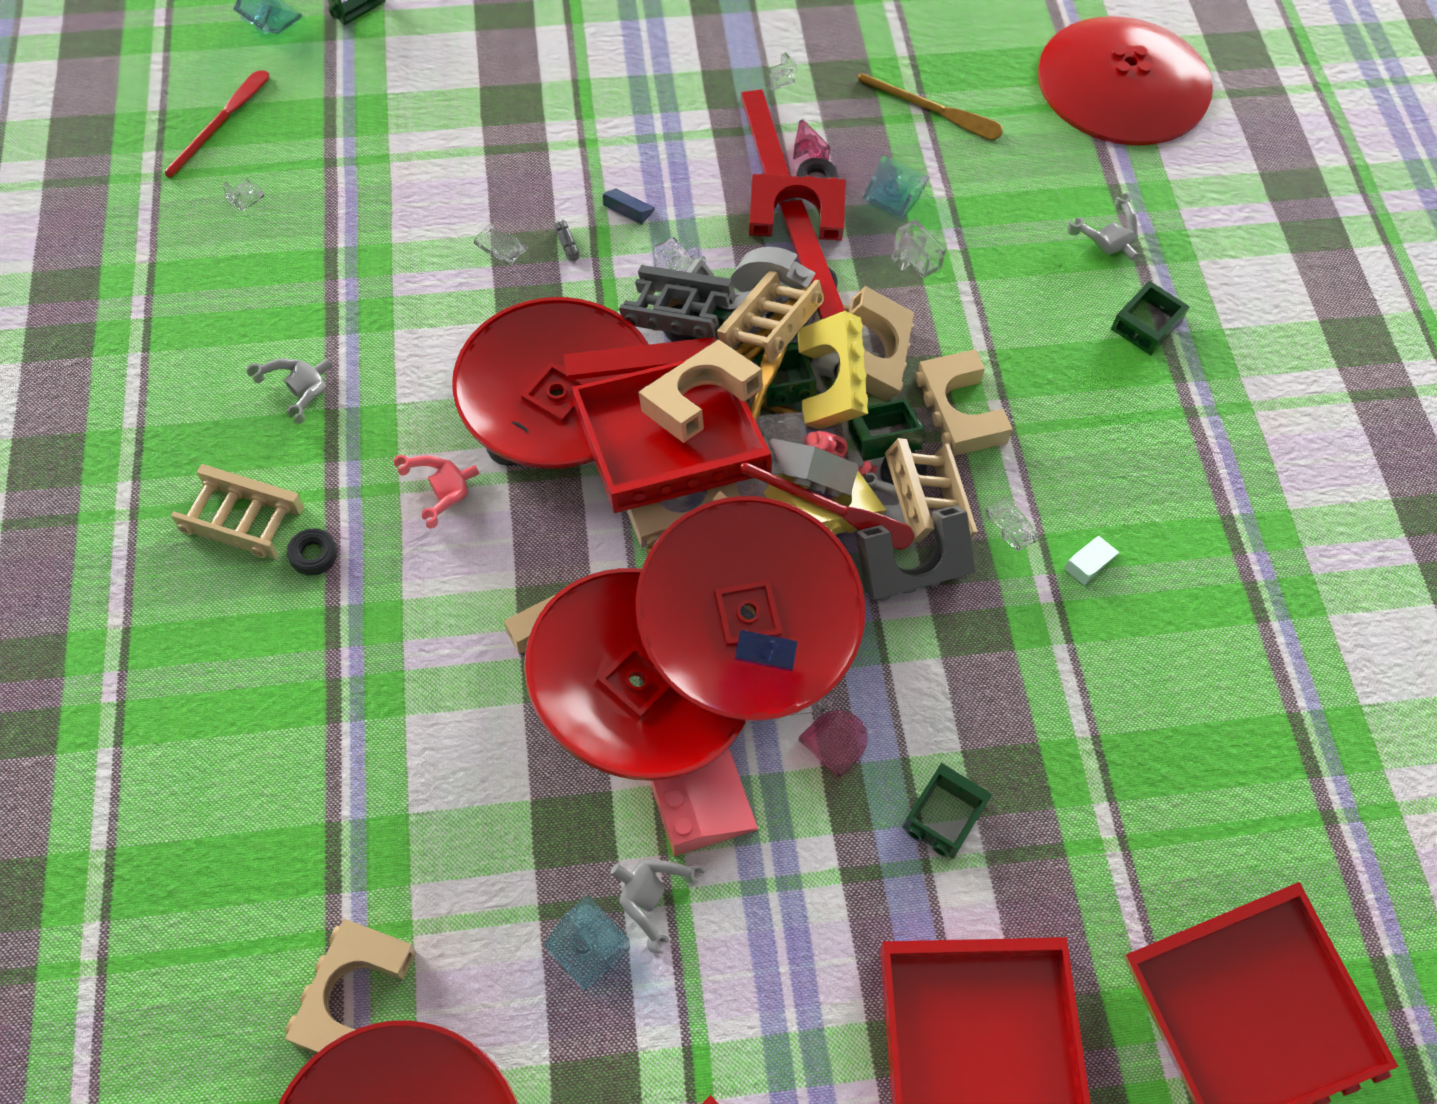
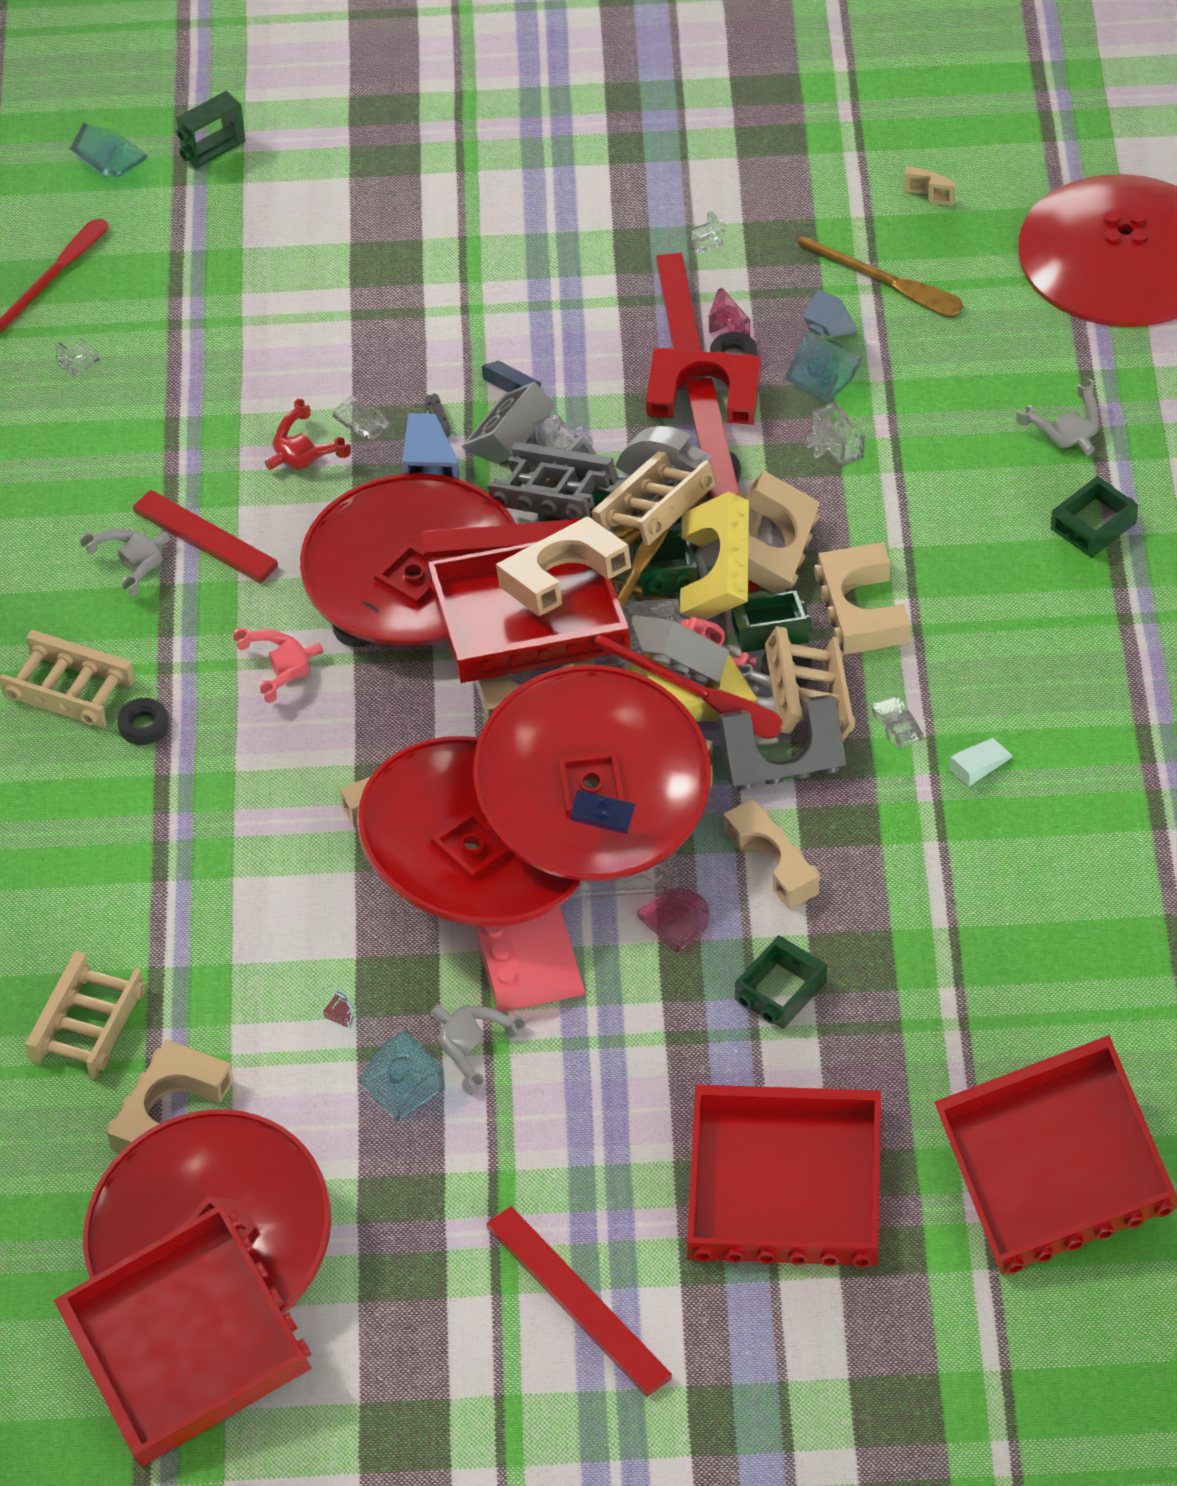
camera: 10 degrees right, 10 degrees down
none -> tan fence [25,951,146,1081]
none -> red tile [133,489,278,584]
none -> red piece [265,399,351,470]
none -> clear light blue tile [323,990,354,1029]
none -> medium blue slope [402,413,459,479]
none -> light grey slope [462,381,555,464]
none -> tan arch [723,799,820,910]
none -> sand blue slope [803,289,857,337]
none -> tan slope [904,166,955,206]

